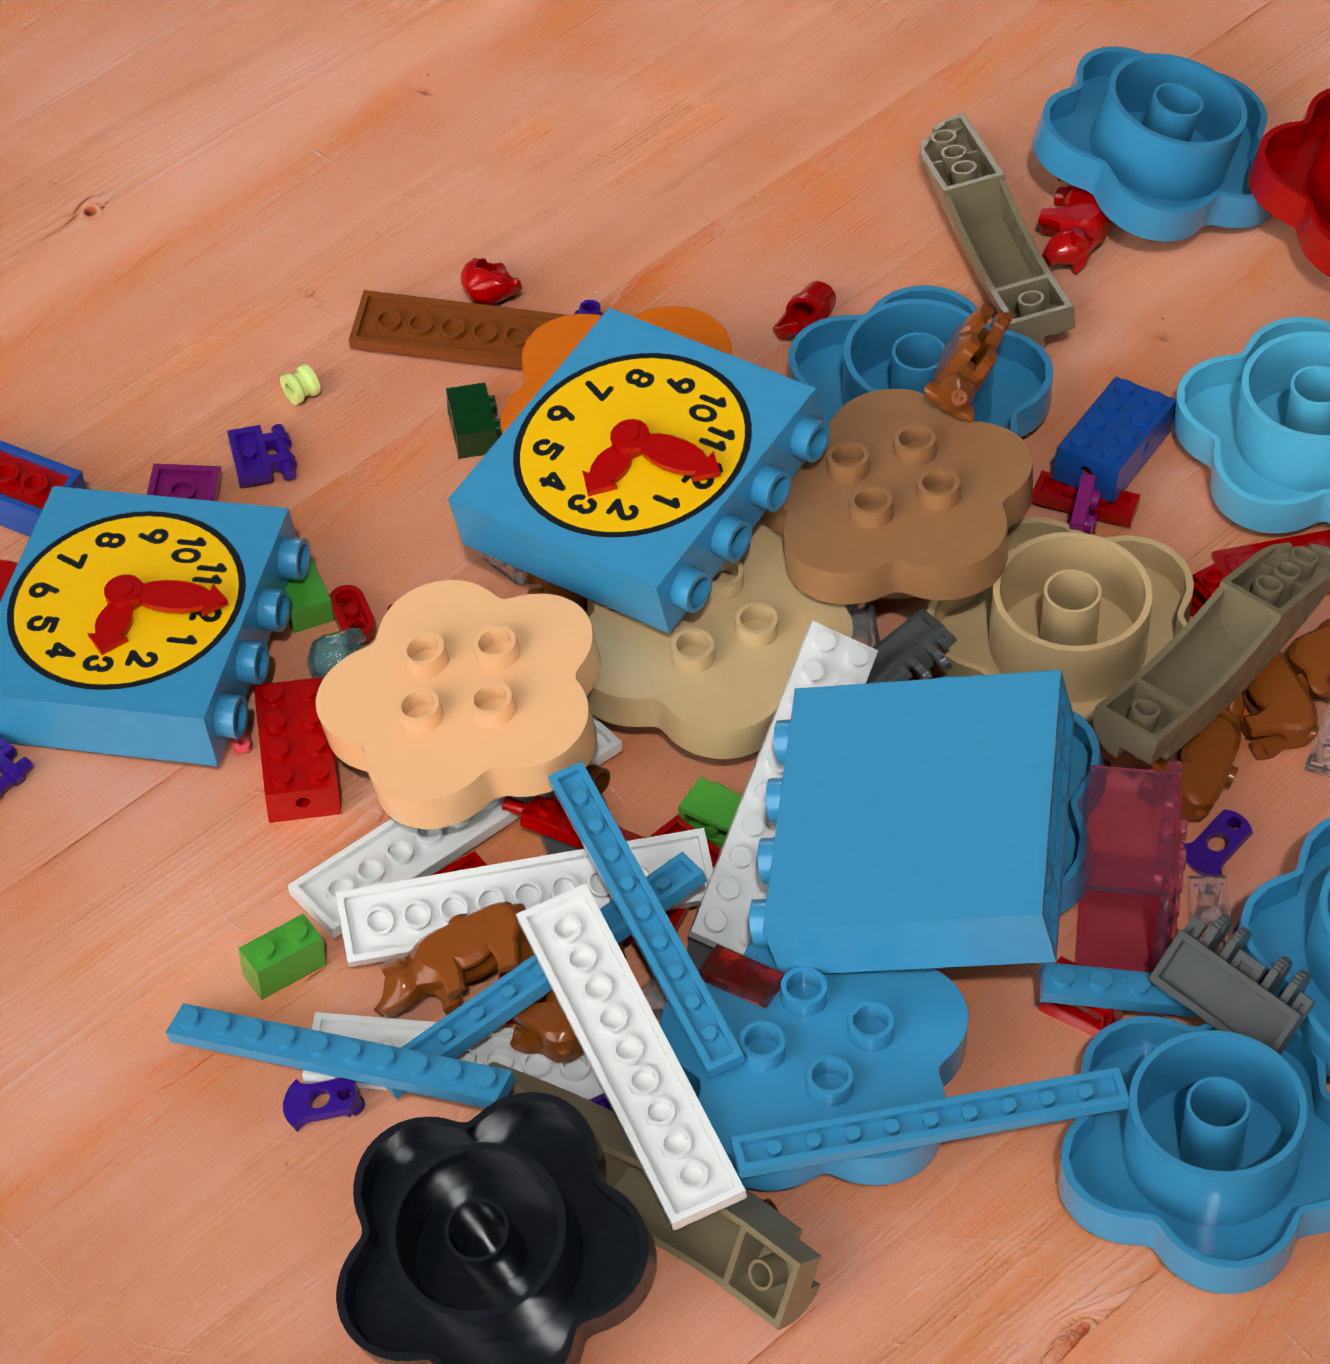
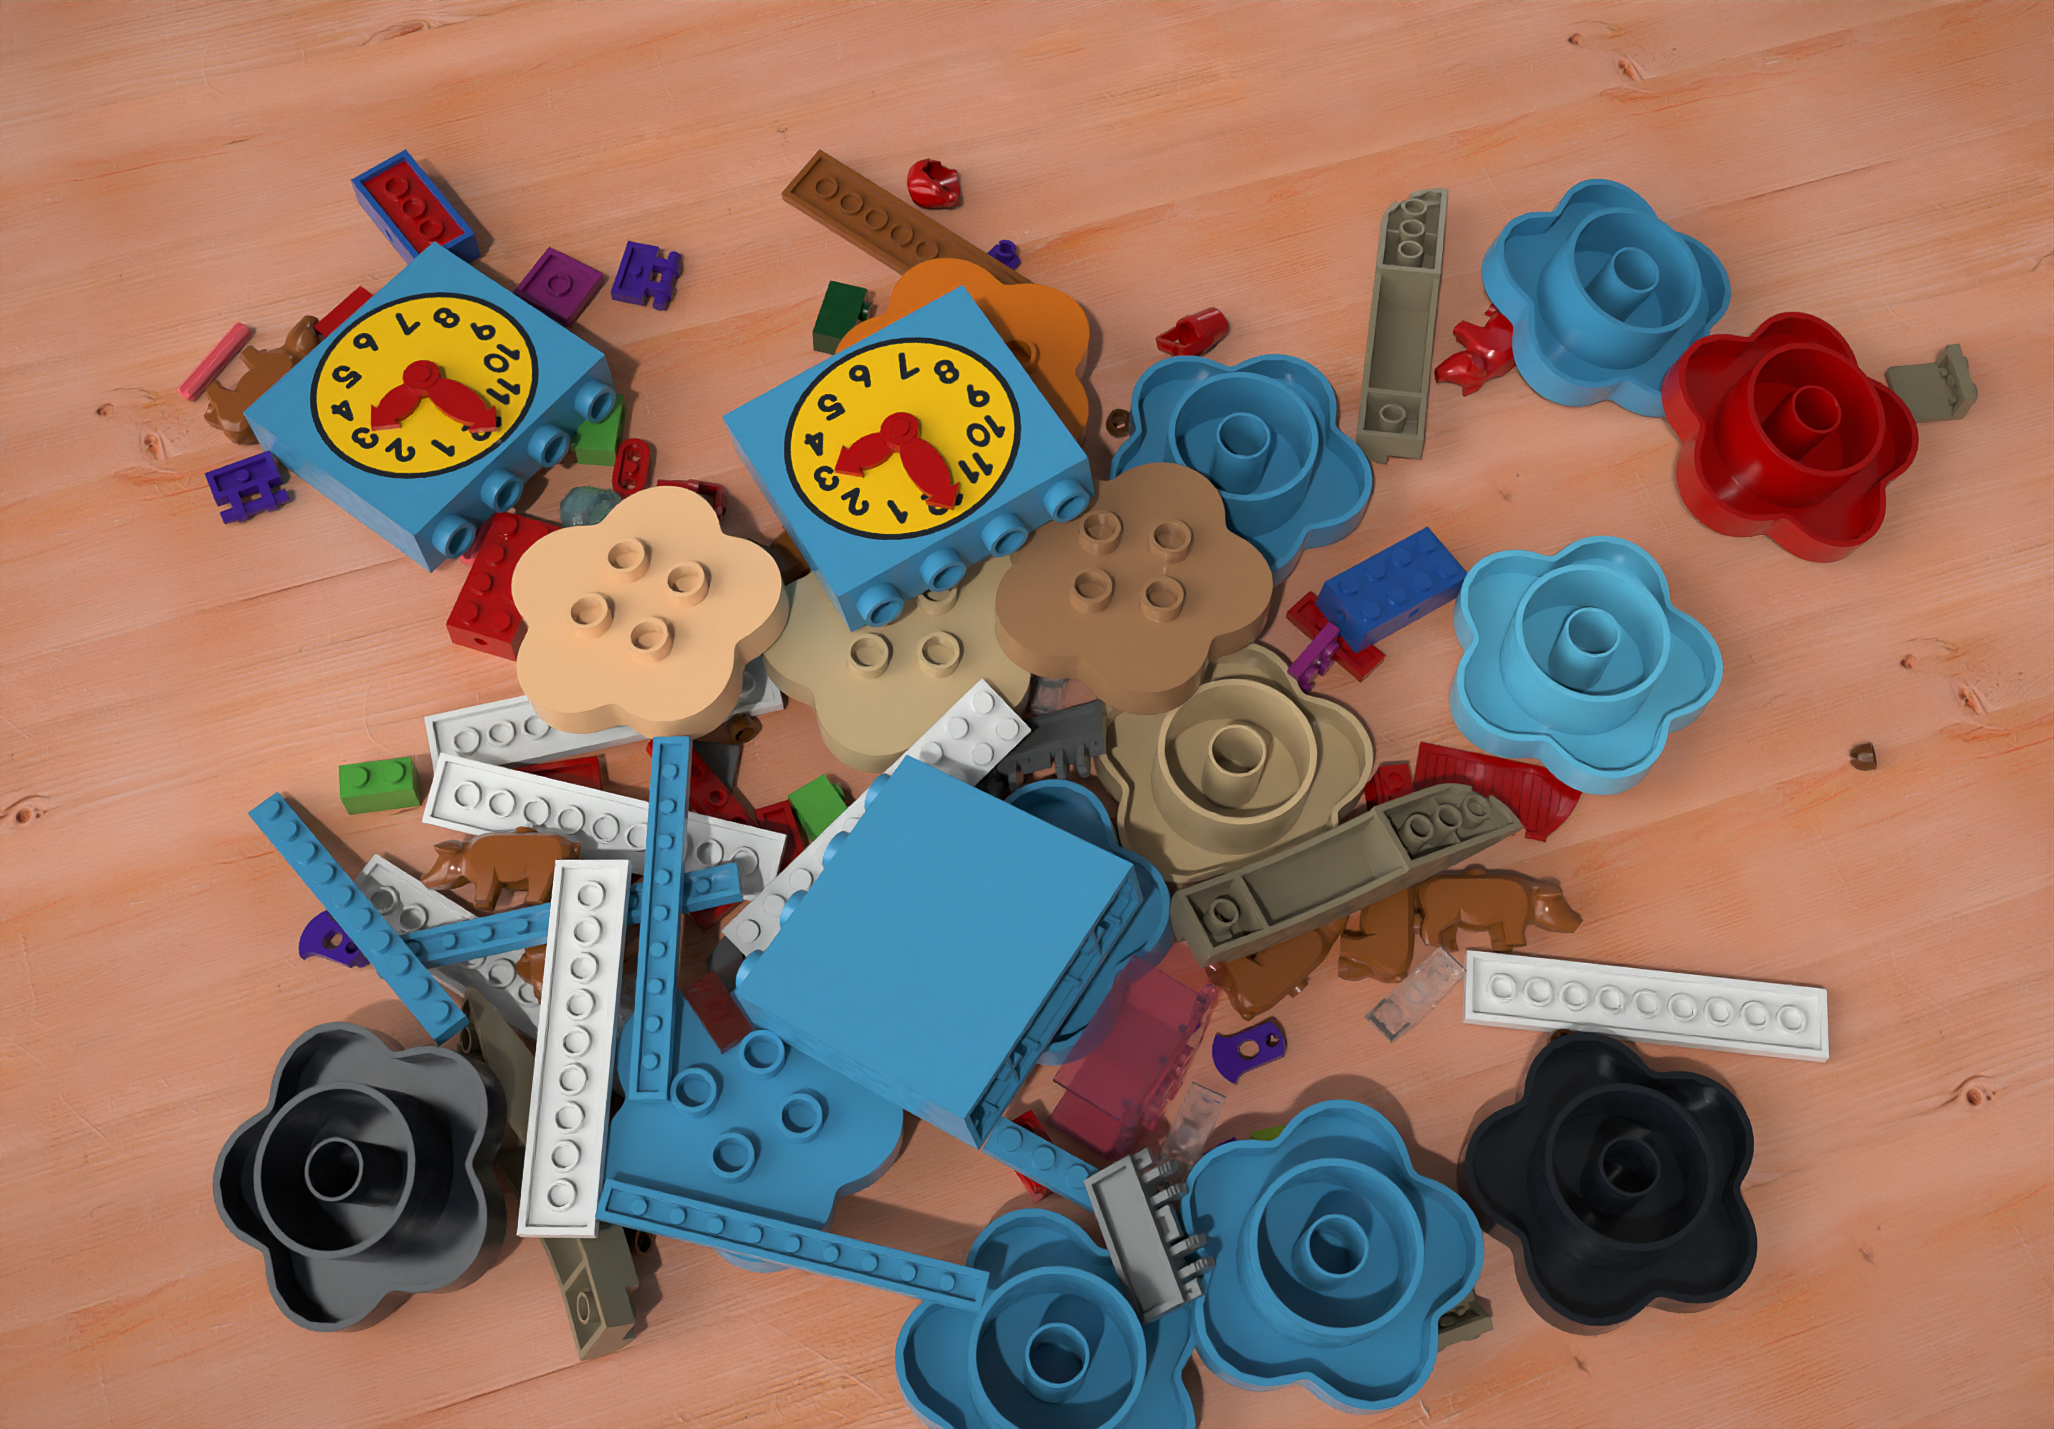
camera: 20 degrees right, 15 degrees up
yellowish green wheel [280,364,321,405] -> none
dark orange animal [924,304,1014,422] -> none

